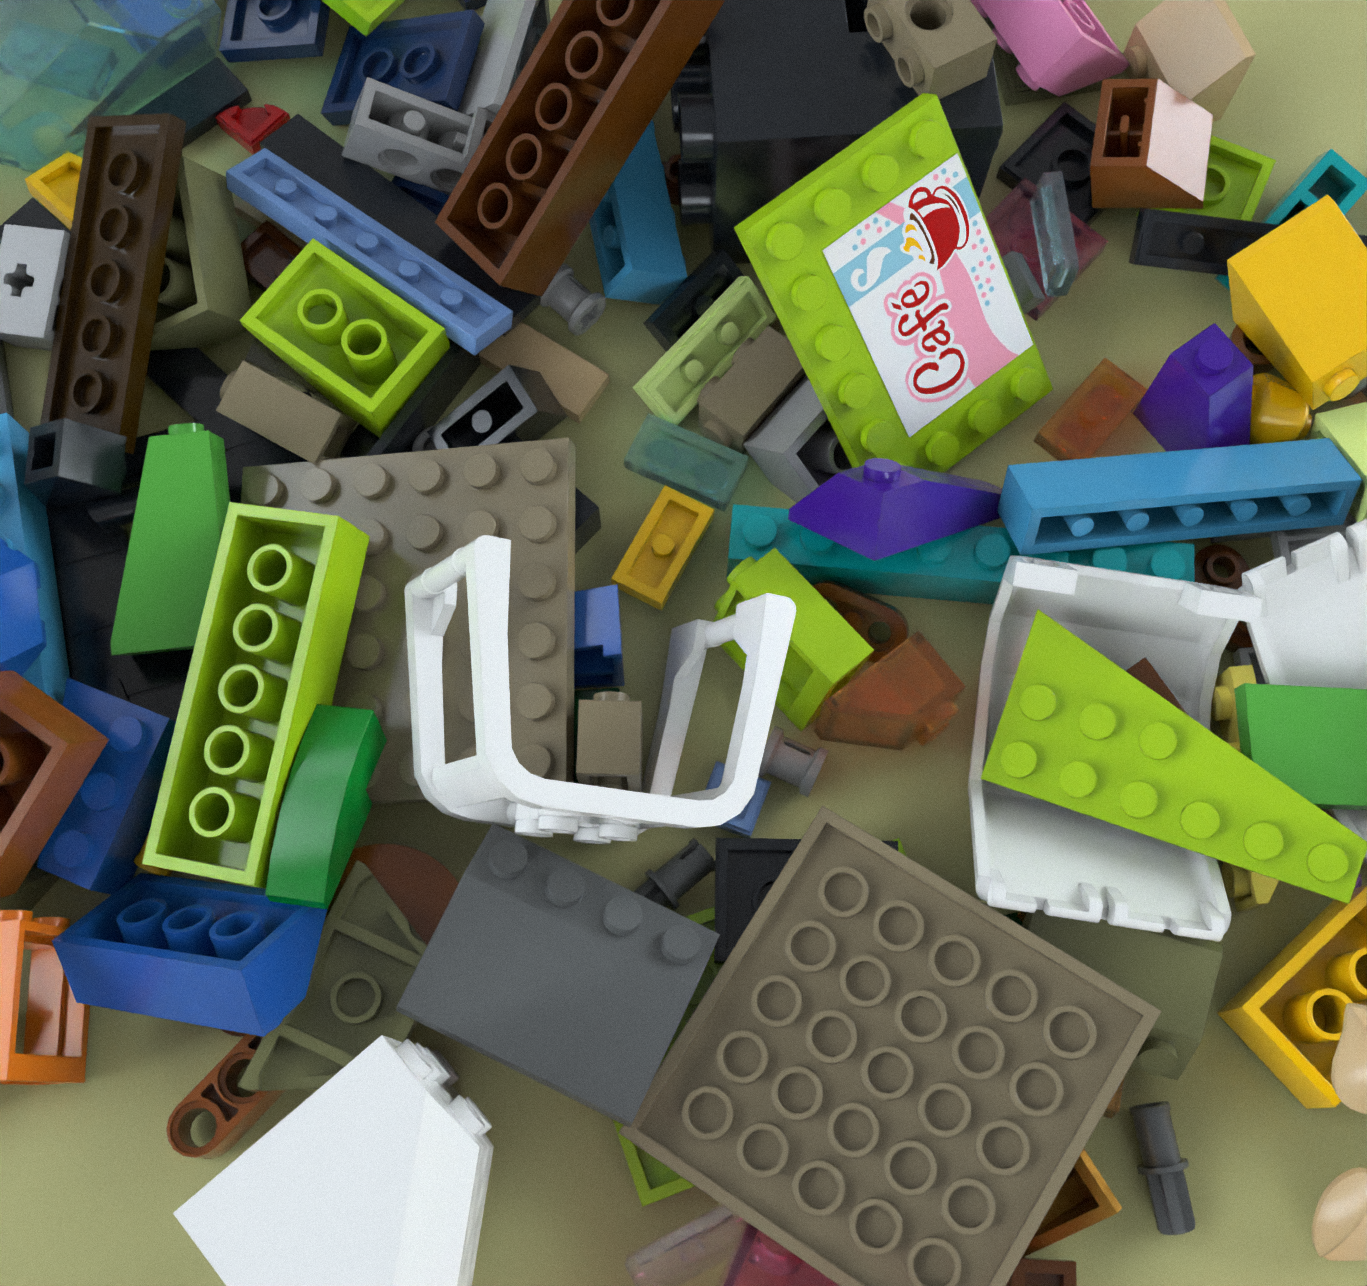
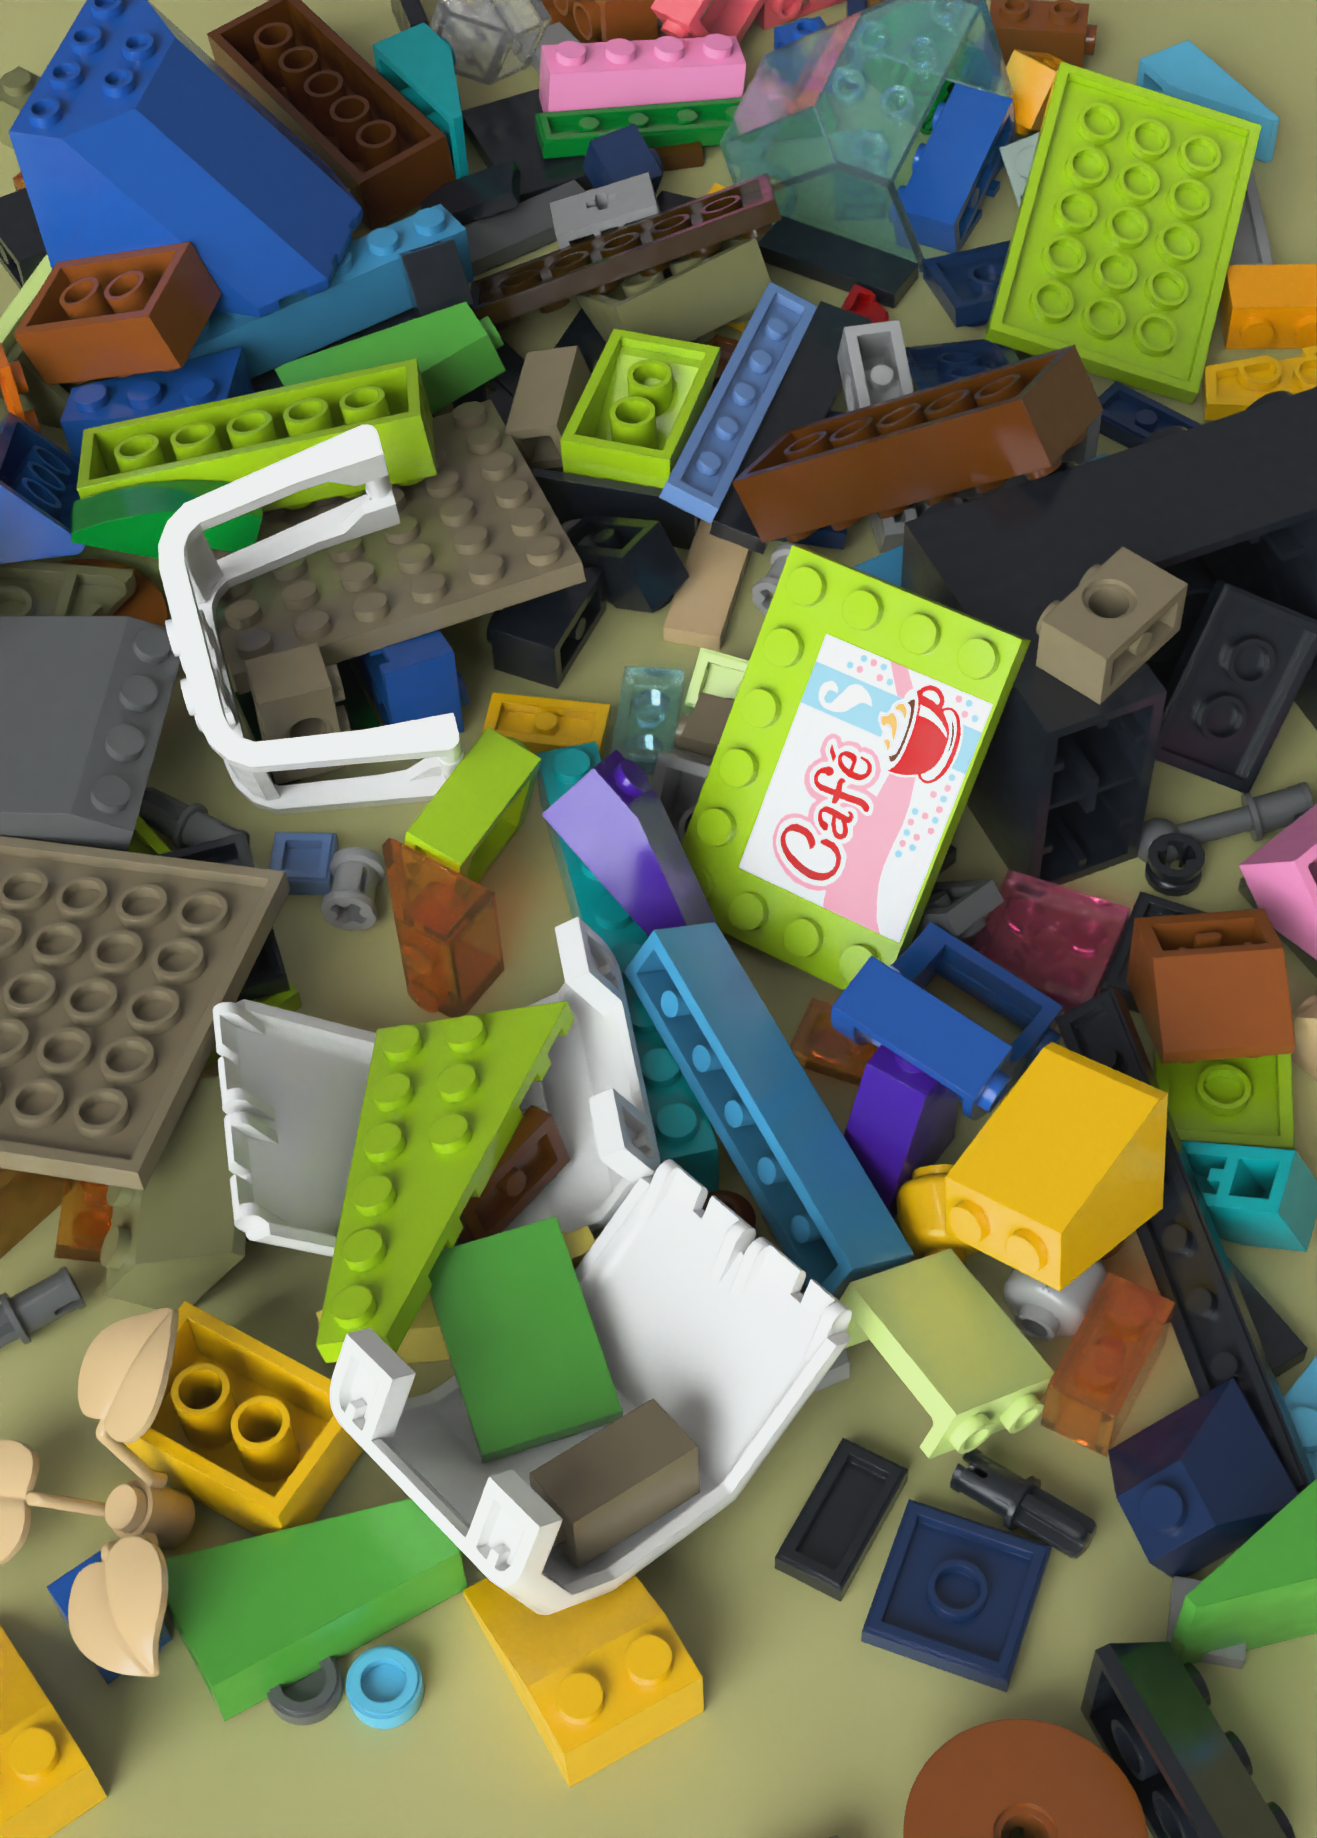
camera: 75 degrees right, 20 degrees down
reddish brown plate [812,580,909,663] -> none
clear light blue tile [1030,171,1079,297] -> none
none -> blue window [831,921,1064,1121]

